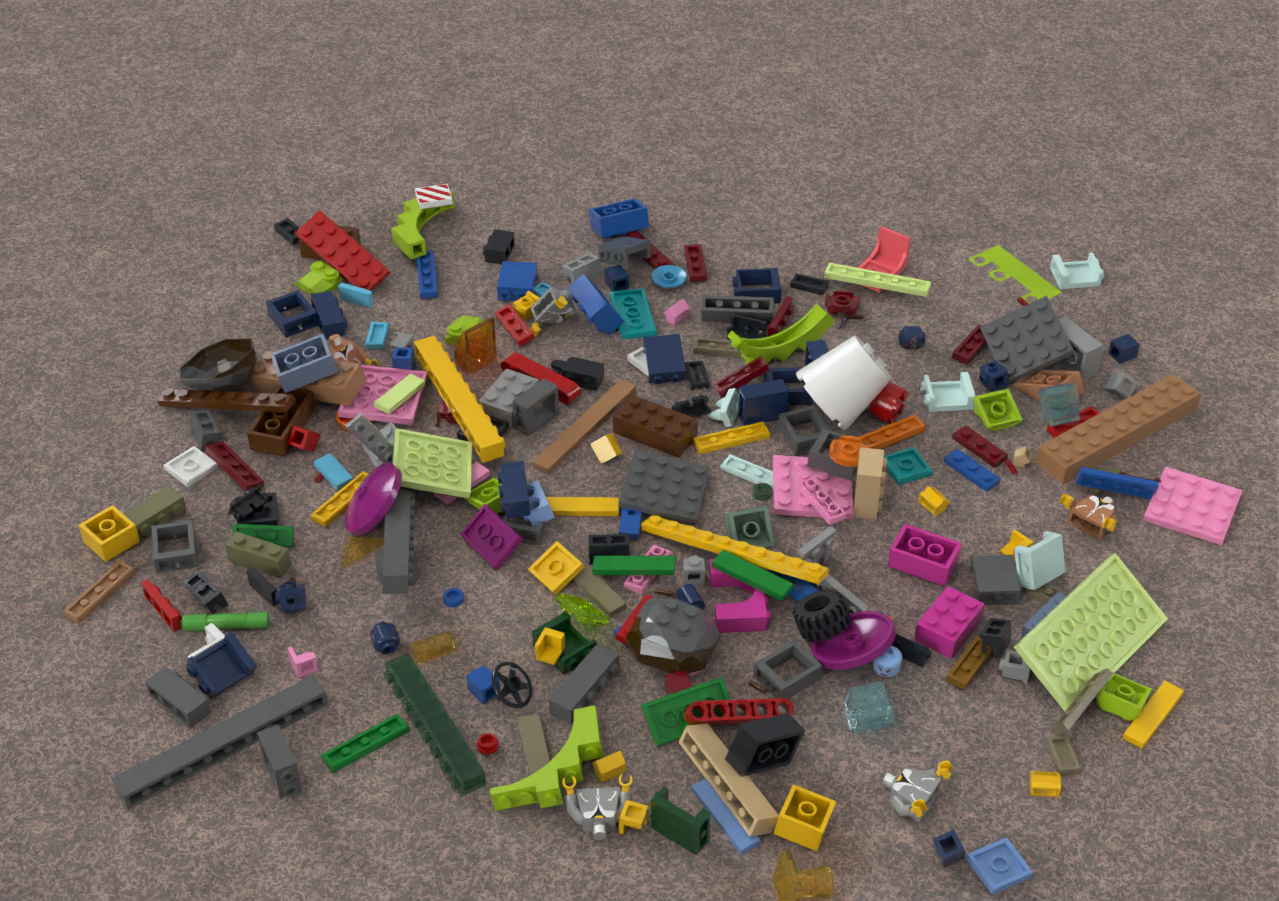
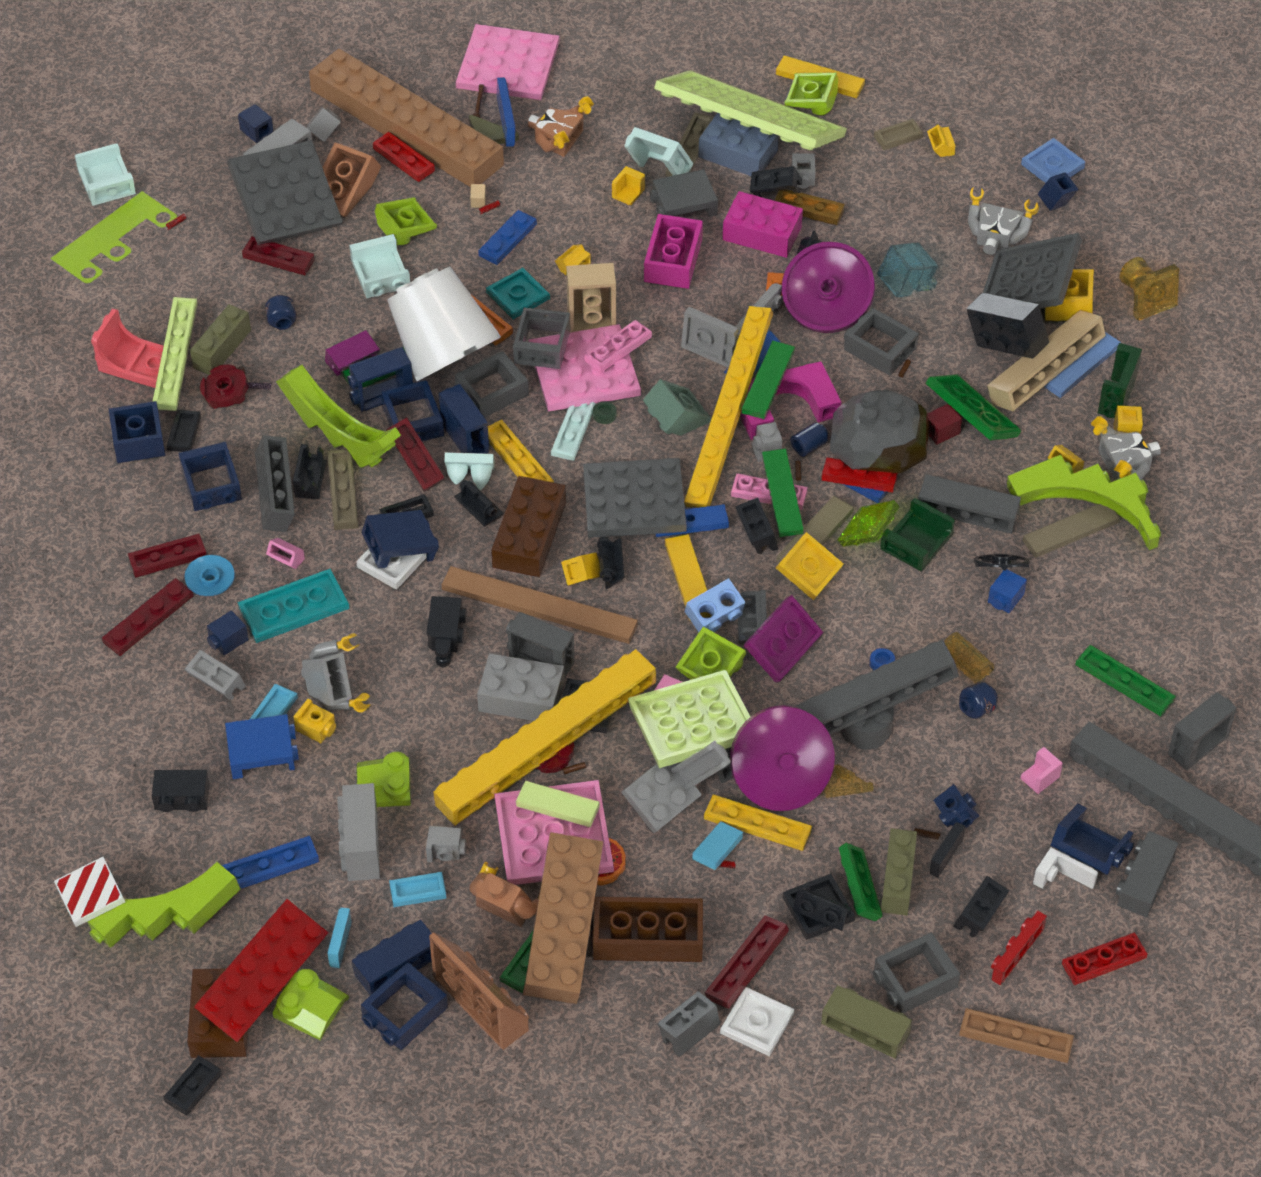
camera: 105 degrees left, 10 degrees up
yellow brick [79,505,140,562] -> none
reddish brown plate [157,389,295,412] -> none
rock [179,338,257,392] -> none
bright green piece [182,611,270,632] -> none
sand blue brick [270,334,338,393] -> none
red brick [287,425,321,452] -> none
clear green brick [383,653,486,796] -> none
blue brick [392,347,416,370] -> none
clear orange slope [454,317,497,375] -> none
red plate [476,733,499,755] -> none
red plate [494,304,535,346] -> none
dark blue brick [497,461,531,518] -> none
red beam [500,352,581,405] -> none
yellow panel [535,627,565,665] -> none
blue brick [568,274,625,335] -> none
blue brick [589,198,649,238] -> none
dark grey panel [598,236,651,266] -> none
red beam [684,698,794,725] -> none
dark red plate [768,296,795,337] -> none
black tyre [792,590,851,642] -> none
orange tile [829,436,868,467] -> none
dark red plate [952,425,1008,468] -> none
dark blue brick [979,360,1008,392] -> none
clear light blue plate [1038,383,1080,427] -> none
dark tan tile [1051,668,1113,736] -> none
none -> dark blue brick [109,401,166,463]
none -> olive brick [190,304,251,375]
none -> light grey brick [337,783,380,881]
none -> nougat slope [429,932,529,1050]
none -> black hinge [597,537,625,589]
none -> dark grey plate [983,233,1082,309]
none -> red tile [1062,932,1148,985]

